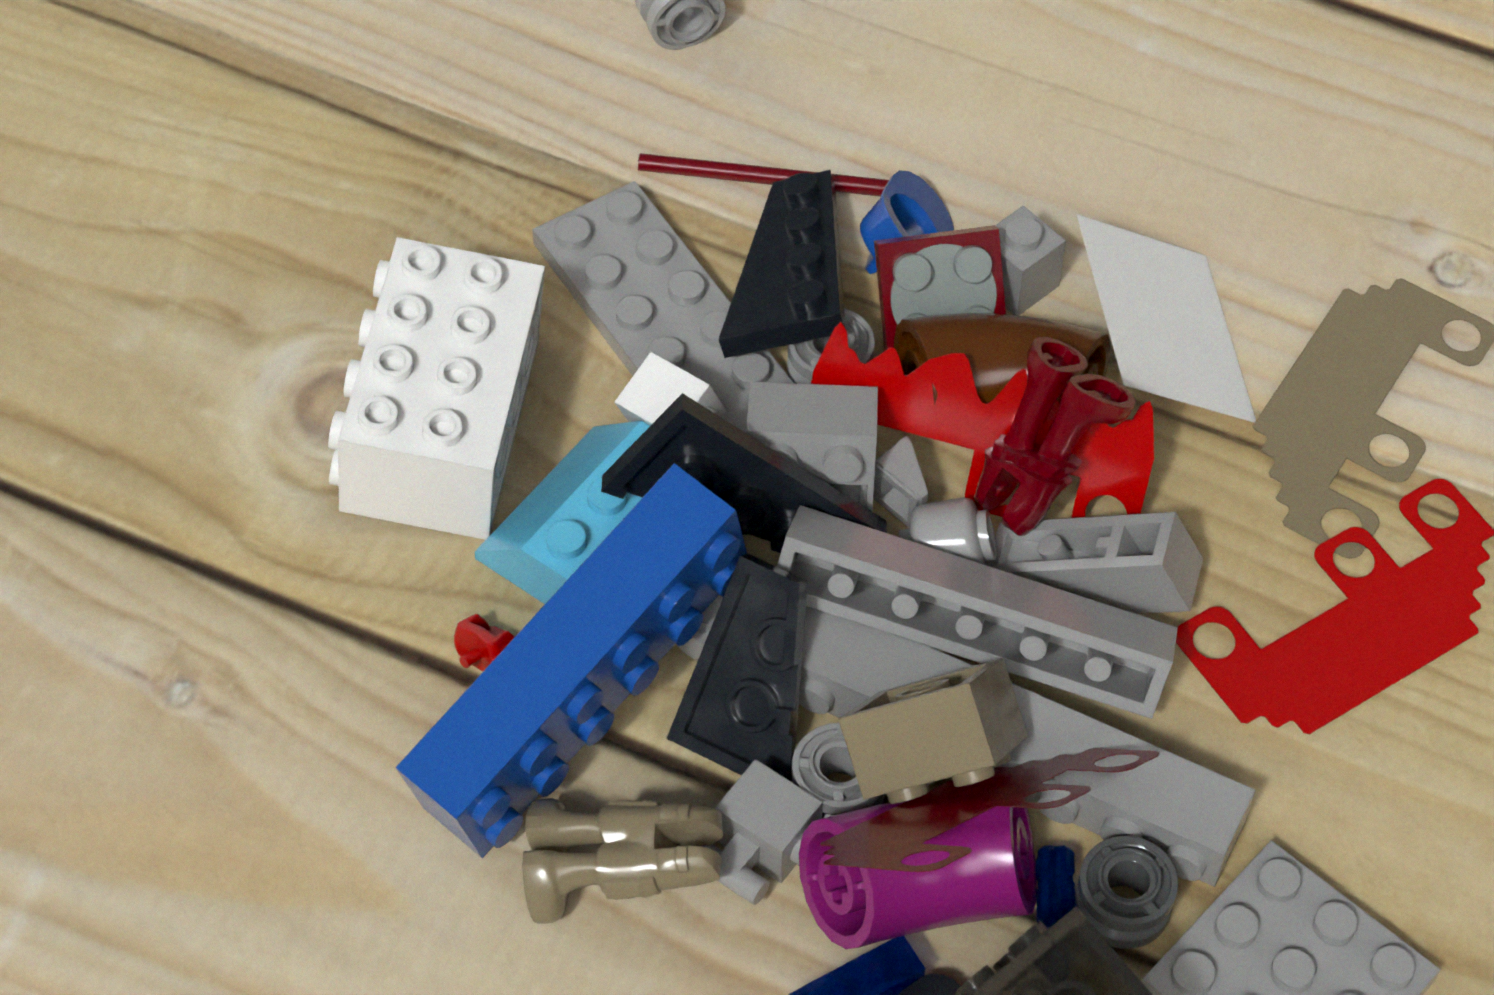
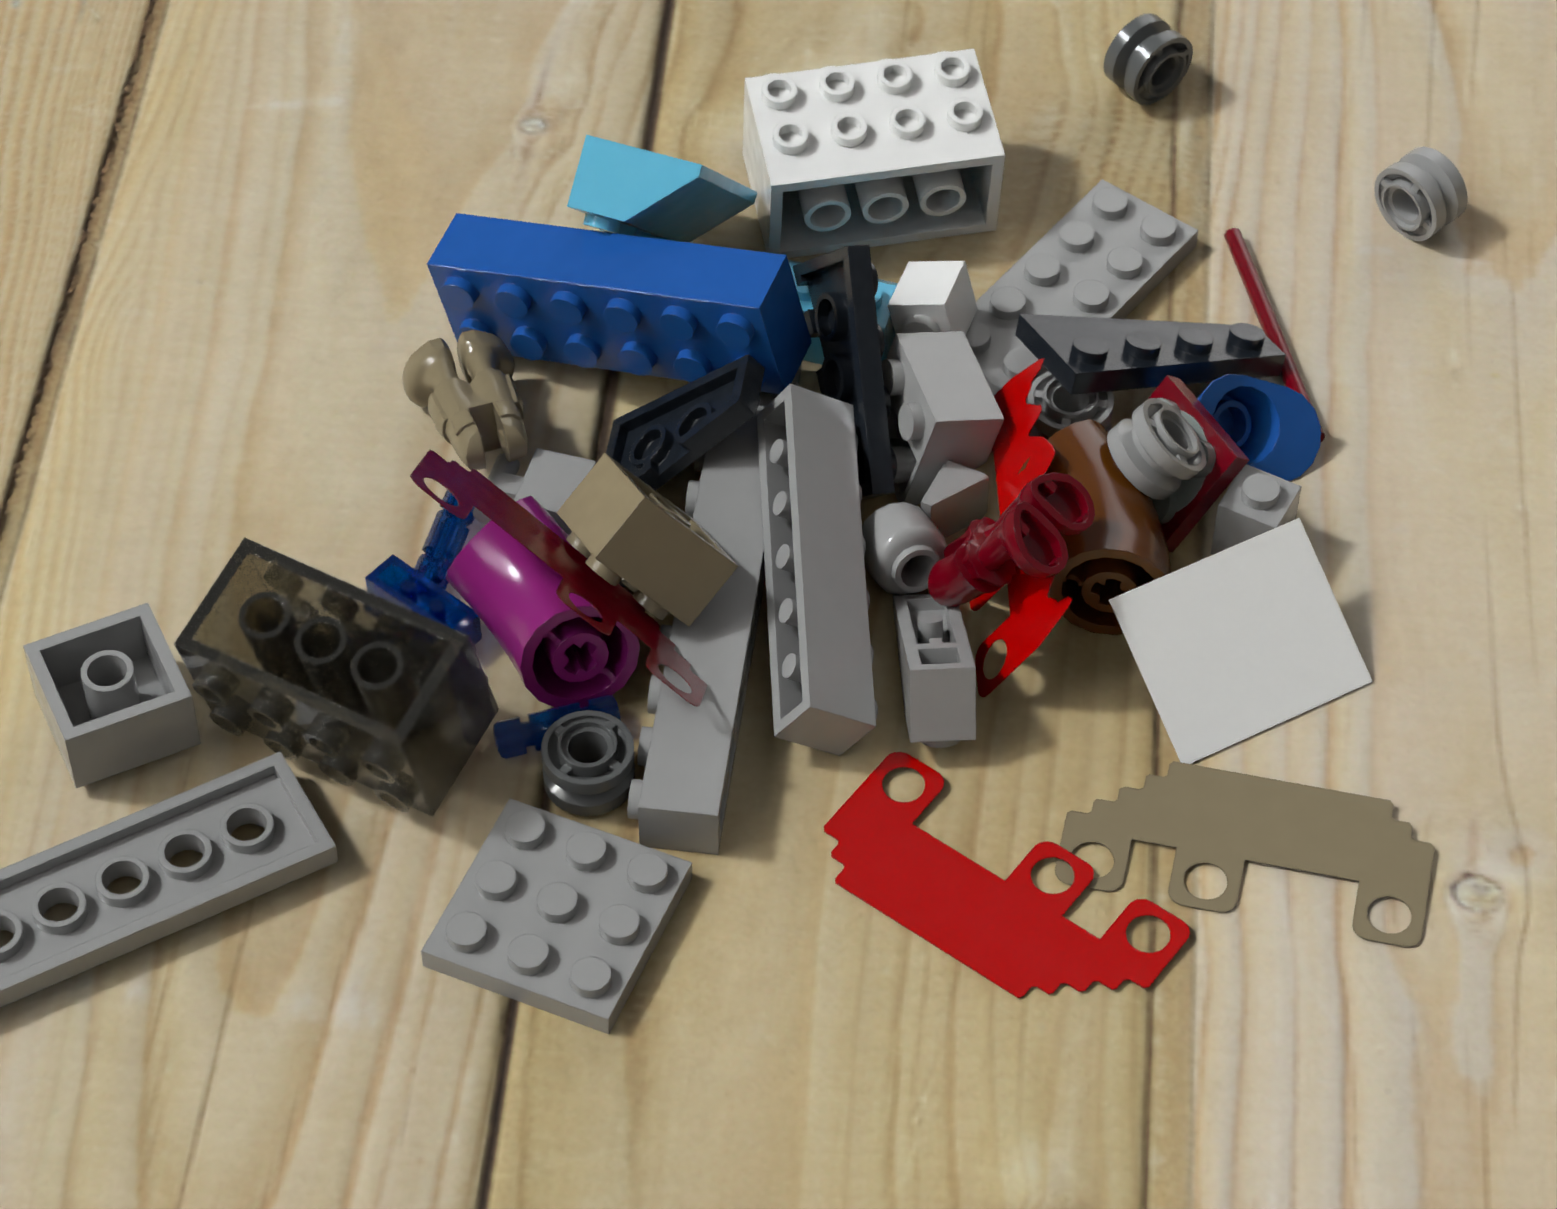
camera: 70 degrees right, 5 degrees down
none -> clear blue axle [413,490,475,595]
none -> medium azure slope [567,135,758,243]
none -> dark grey wheel [1103,13,1193,105]
none -> light grey wheel [1107,398,1206,500]

